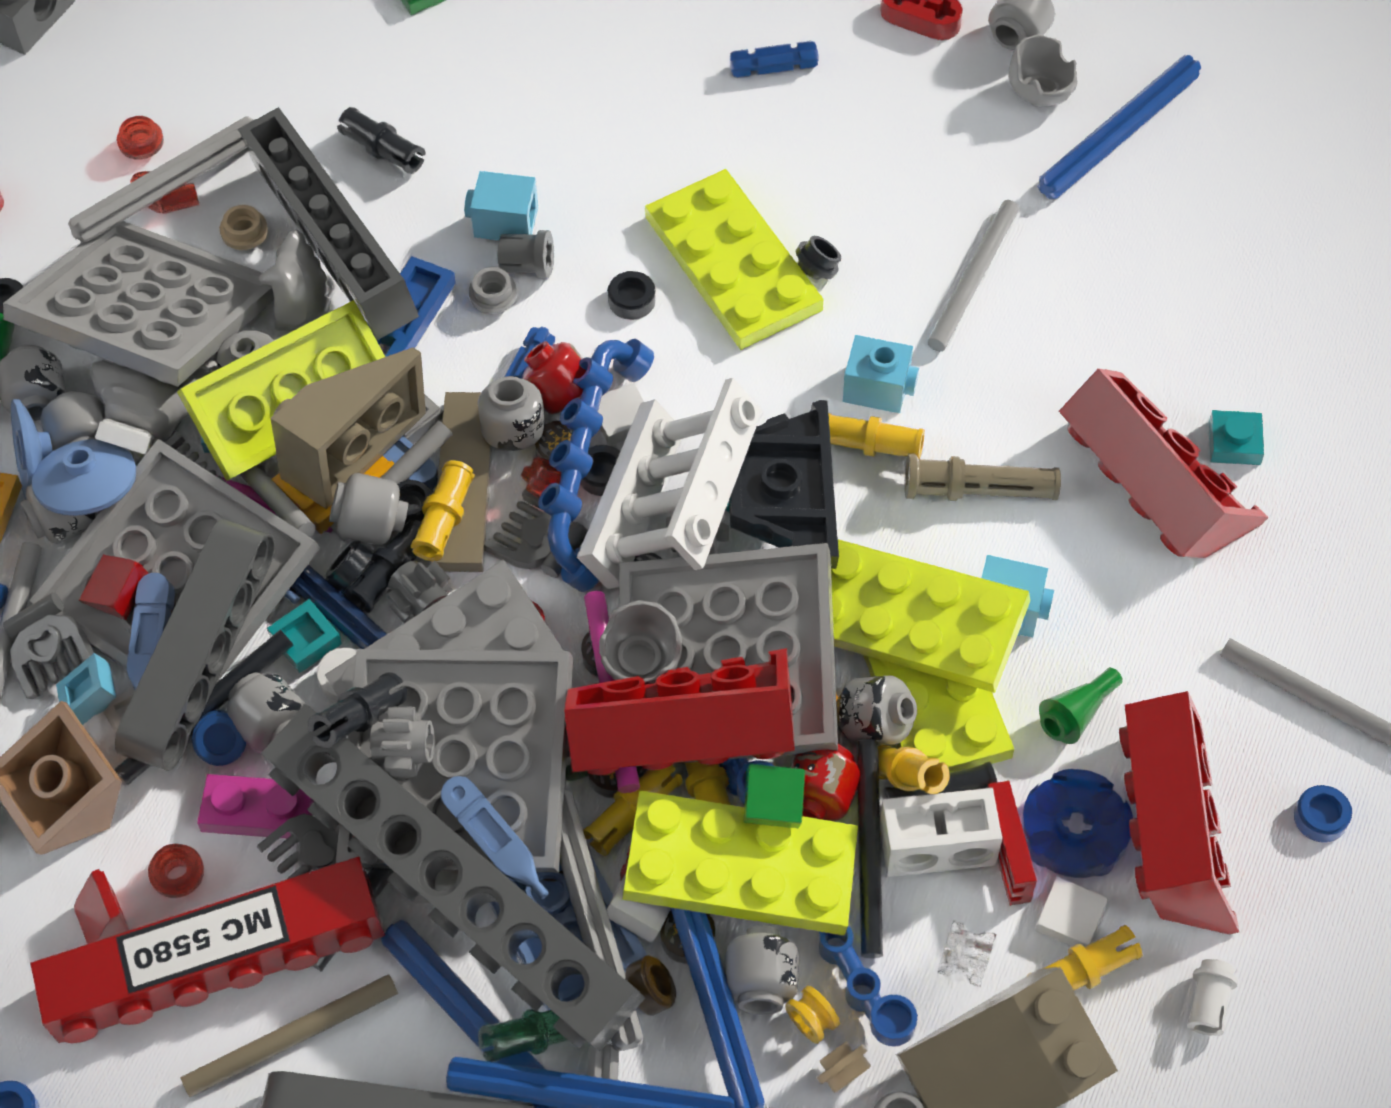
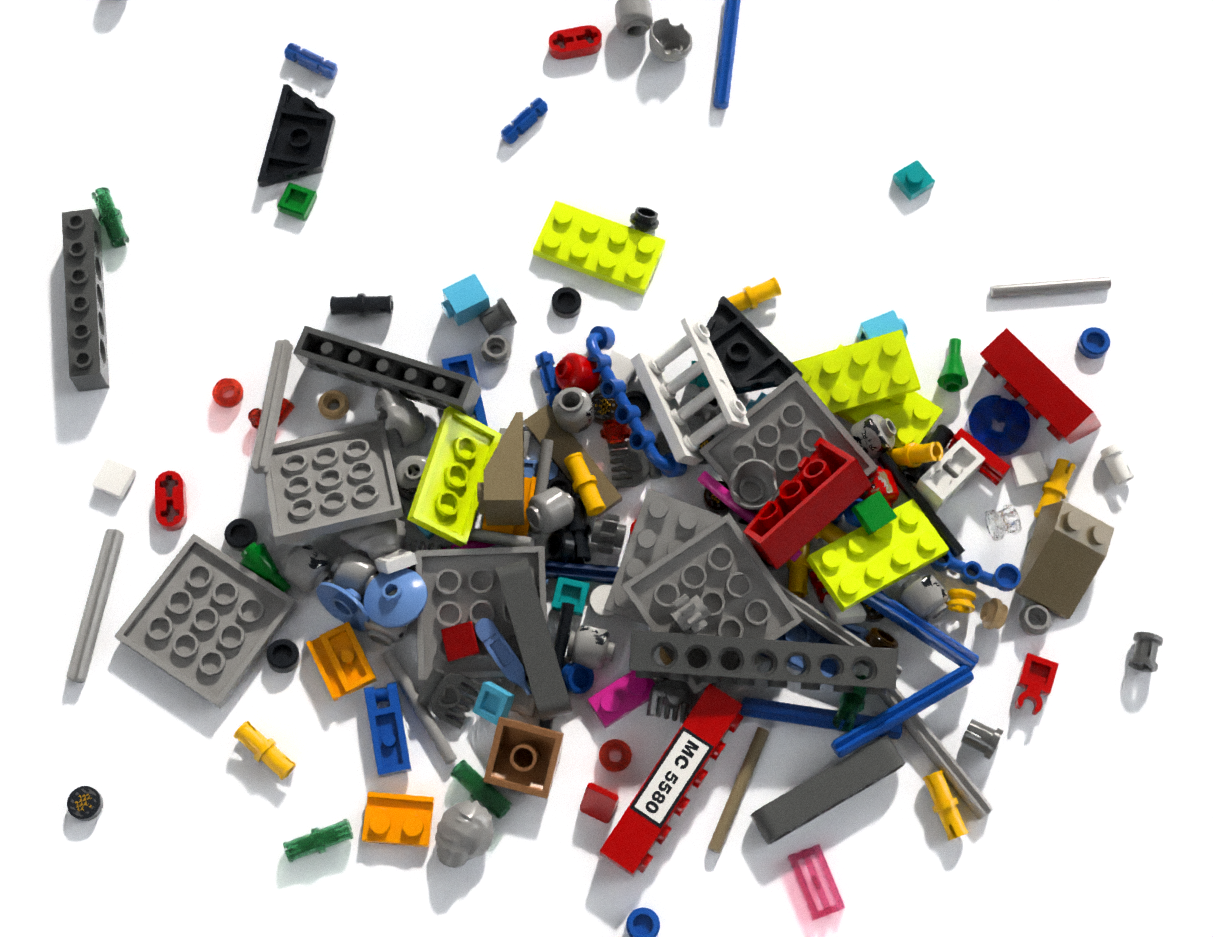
camera: 40 degrees left, 10 degrees up
black pin [308,672,407,748] -> none
medium blue piece [441,776,549,899] -> none
medium azure brick [842,335,920,414] -> none
dark tan pin [904,453,1061,501] -> none
light grey bar [927,200,1019,352] -> none
wedge [1059,368,1269,558] -> none

